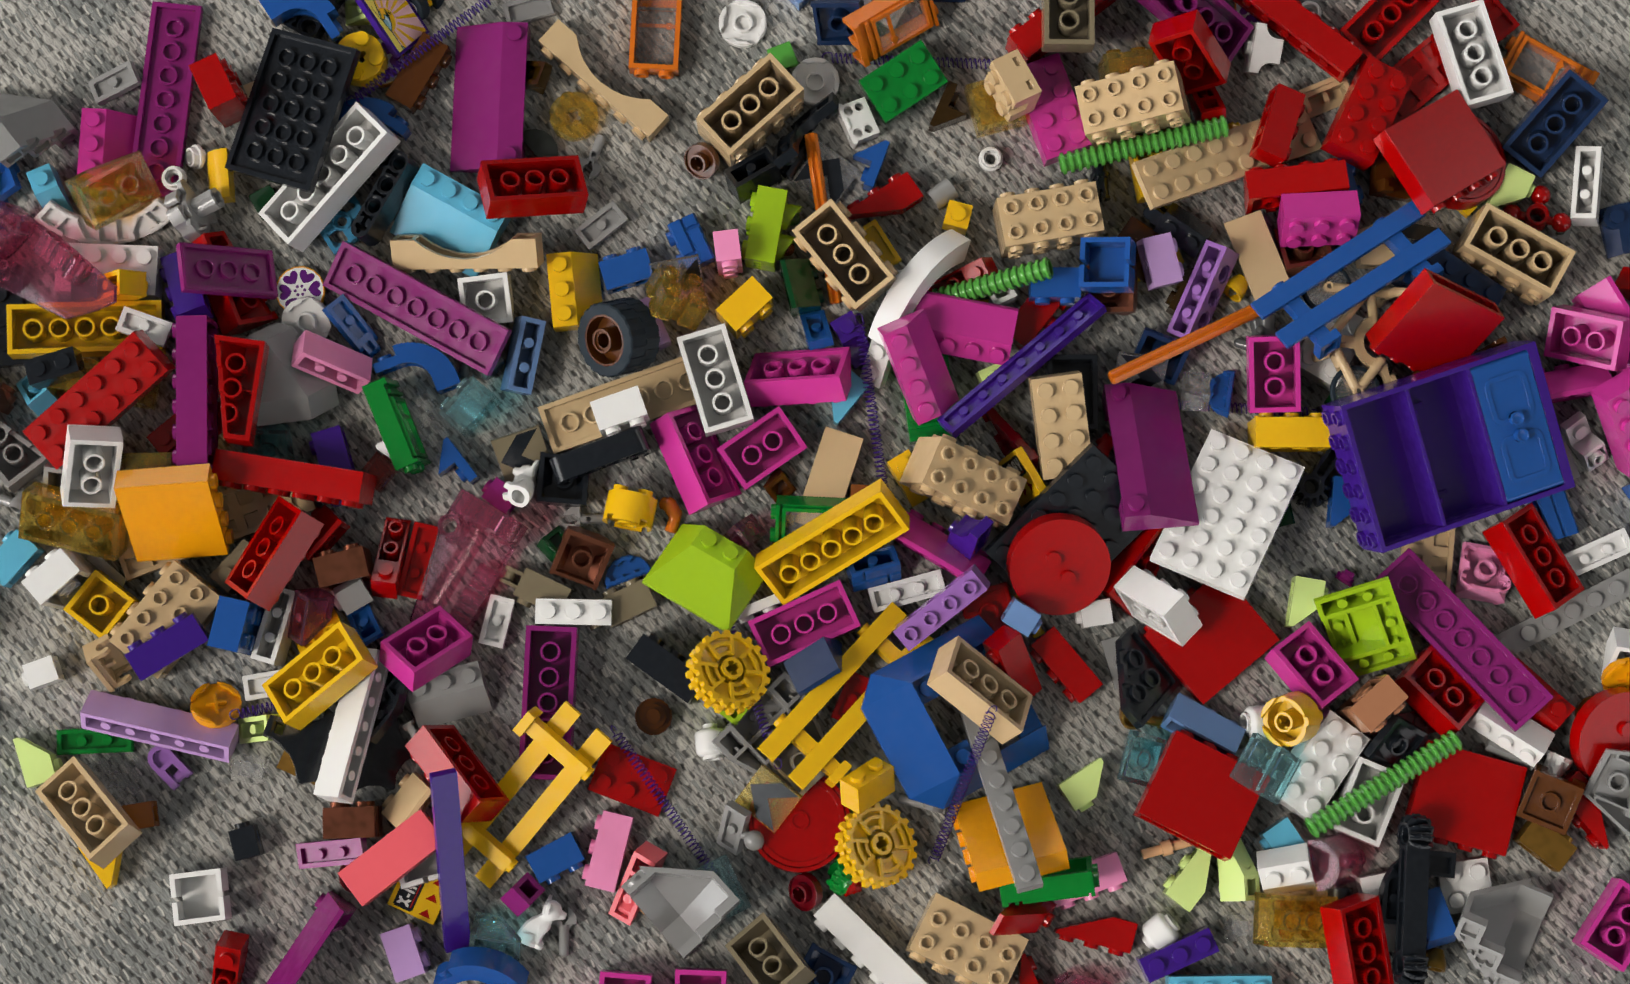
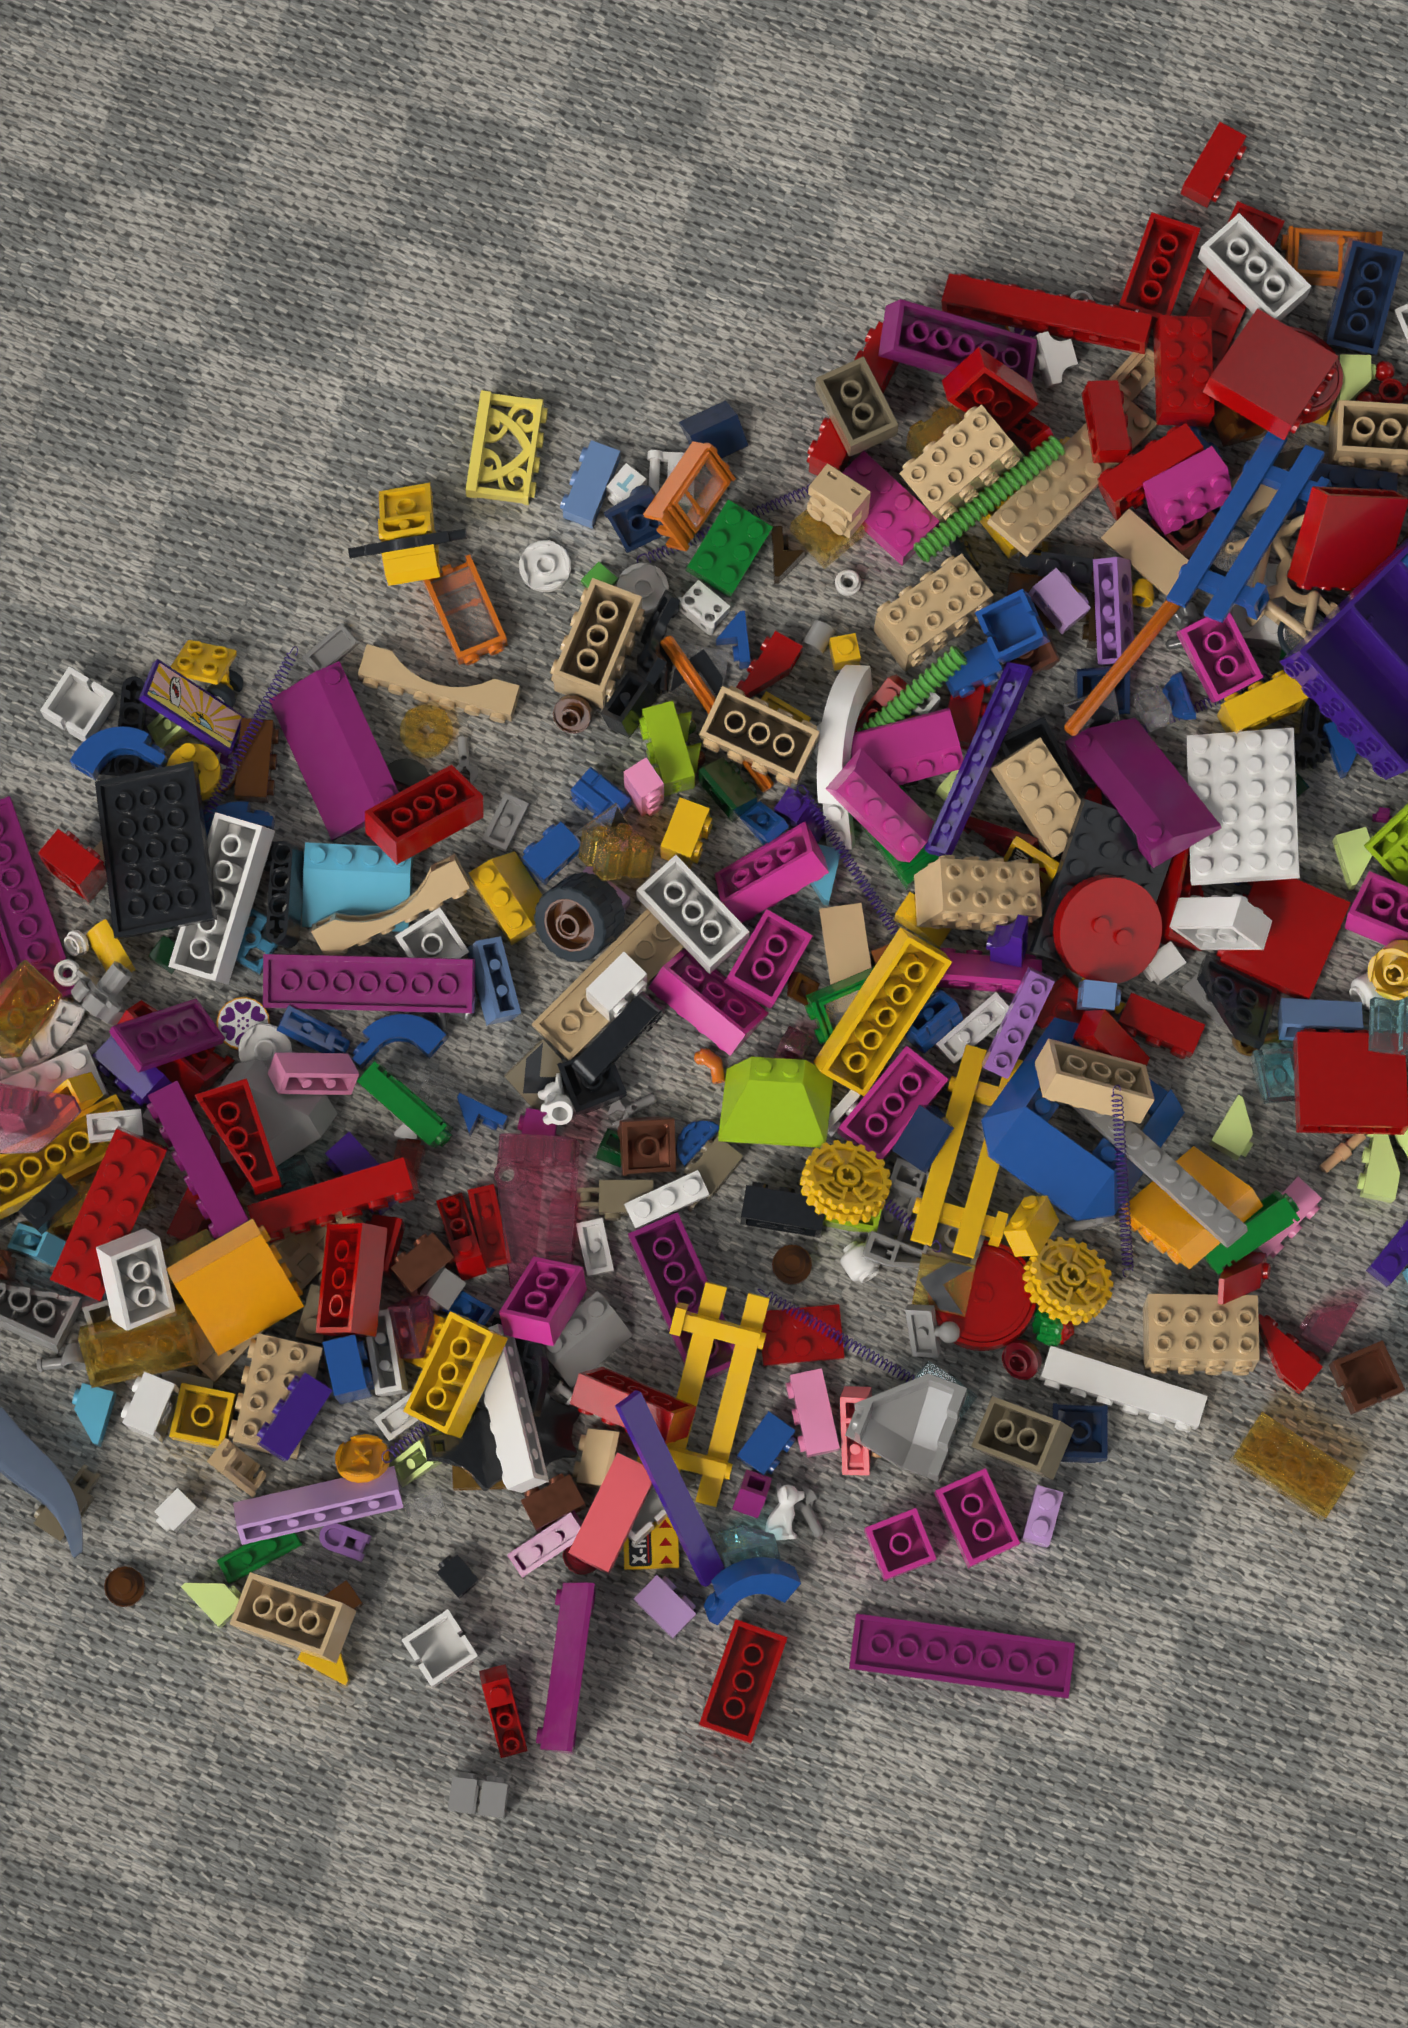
camera: 25 degrees left, 5 degrees down
clear light blue slope [438,375,500,439] -> none
dark brown slope [525,61,553,95] -> none
yellow brick [602,484,658,532] -> none
red plate [831,673,869,721] -> none
red slope [1054,916,1138,957] -> none
white head [1141,913,1180,950] -> none

